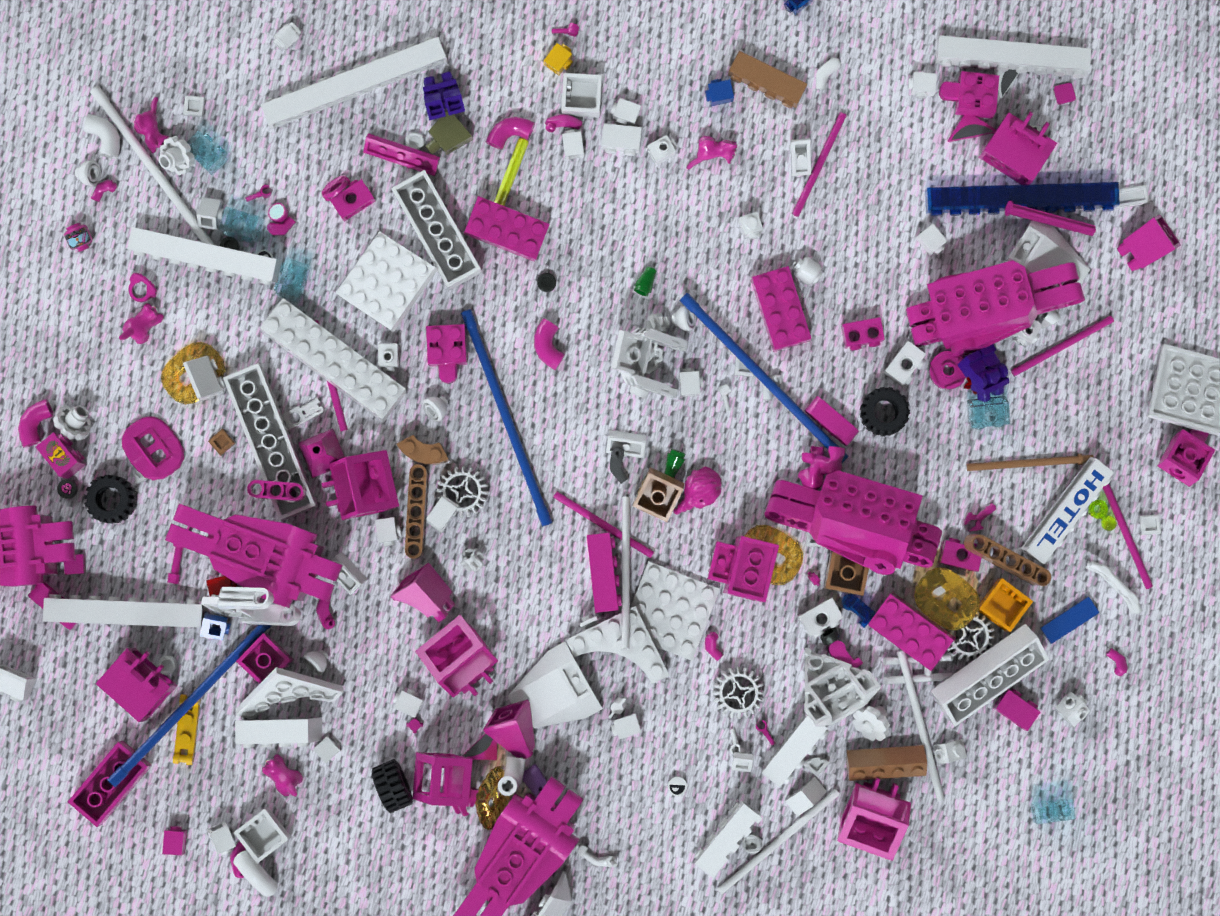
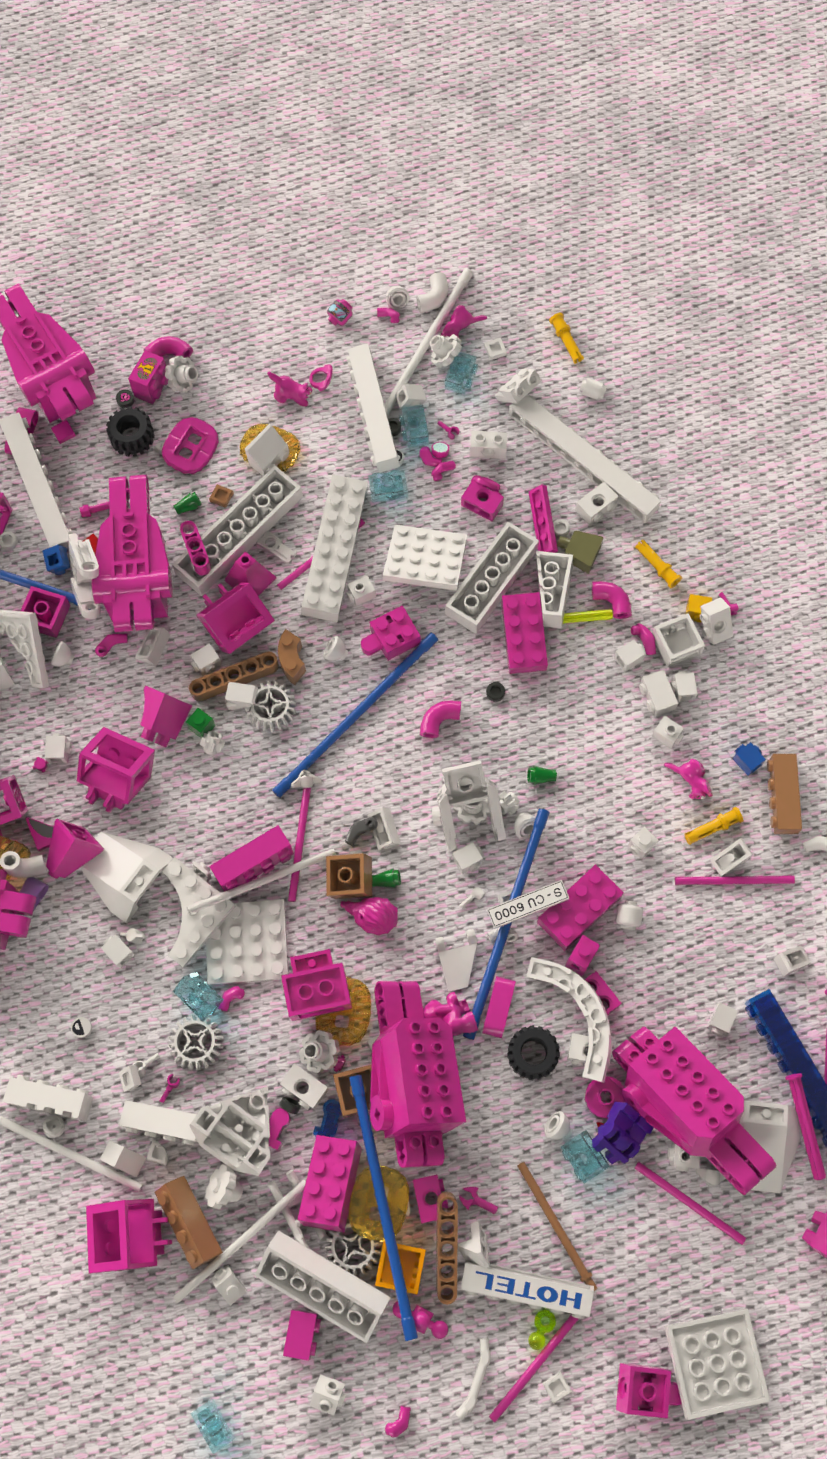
camera: 65 degrees right, 15 degrees down
dark purple hips [423,71,465,120] -> none
blue tile [1040,597,1099,644] -> none
none -> green cone [173,492,202,515]
none -> clear light blue brick [173,972,224,1019]
none -> green brick [186,708,216,738]
none -> white piece [291,770,321,788]
none -> white plant [299,1030,340,1073]
none -> blue piece [349,1075,418,1341]
none -> dark pink piece [392,1301,448,1339]
none -> dark pink arm [431,461,456,481]
none -> white flag [435,929,477,992]
none -> white slope [458,1221,490,1268]
none -> white brick [470,430,508,459]
none -> white tile [487,880,570,929]
none -> white plate [494,368,542,404]
none -> white plate [526,957,611,1082]
none -> white wedge [536,551,573,629]
none -> white brick [544,1111,573,1140]
none -> yellow pin [549,312,584,364]
none -> dark pink torso [565,935,600,977]
none -> white brick [575,482,619,526]
none -> yellow pin [635,539,682,588]
none -> yellow pin [684,806,744,845]
none -> white brick [700,598,733,645]
none -> white slope [774,946,811,977]

